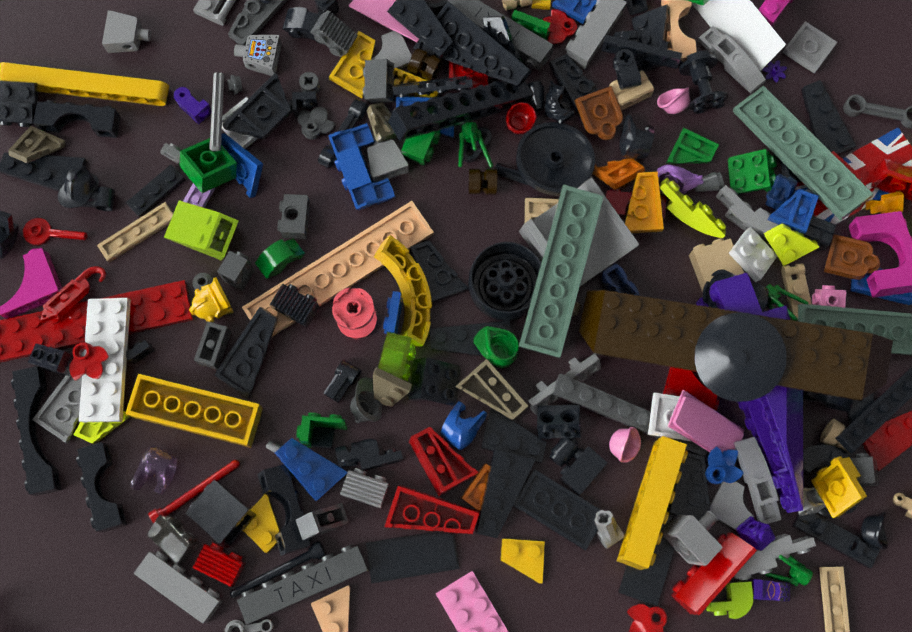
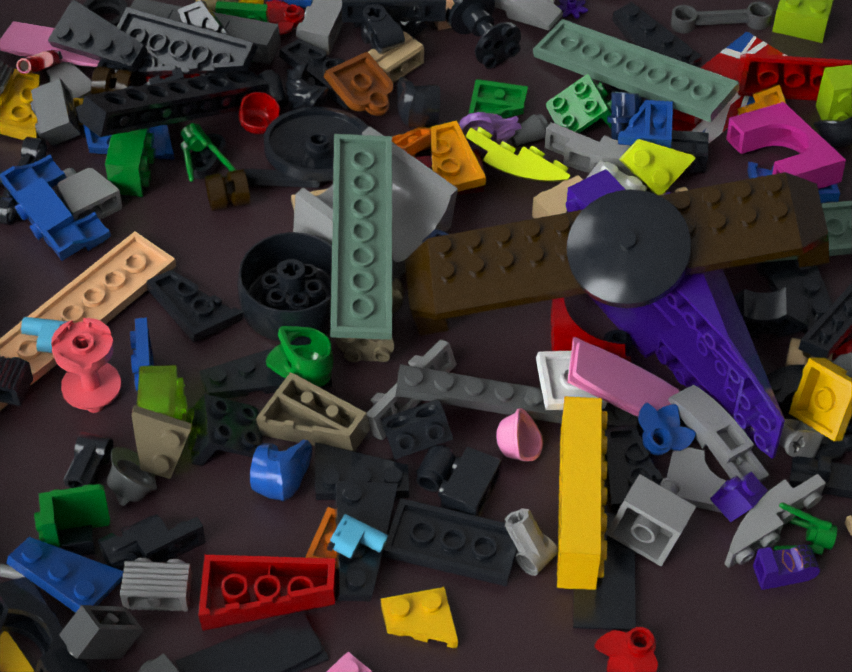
camera: 15 degrees left, 25 degrees down
dark tan wing [366,102,397,142] -> none
yellow brick [374,235,432,346] -> none
red wedge [409,427,479,496] -> none
bright pink helmet [657,87,690,114] -> none
red slope [671,532,757,615] -> none
lime brick [706,581,753,619] -> none
dark orange plate [824,234,880,280] -> none
none -> red piece [16,50,63,74]
none -> medium azure piece [21,317,68,353]
none -> medium azure piece [327,514,389,559]

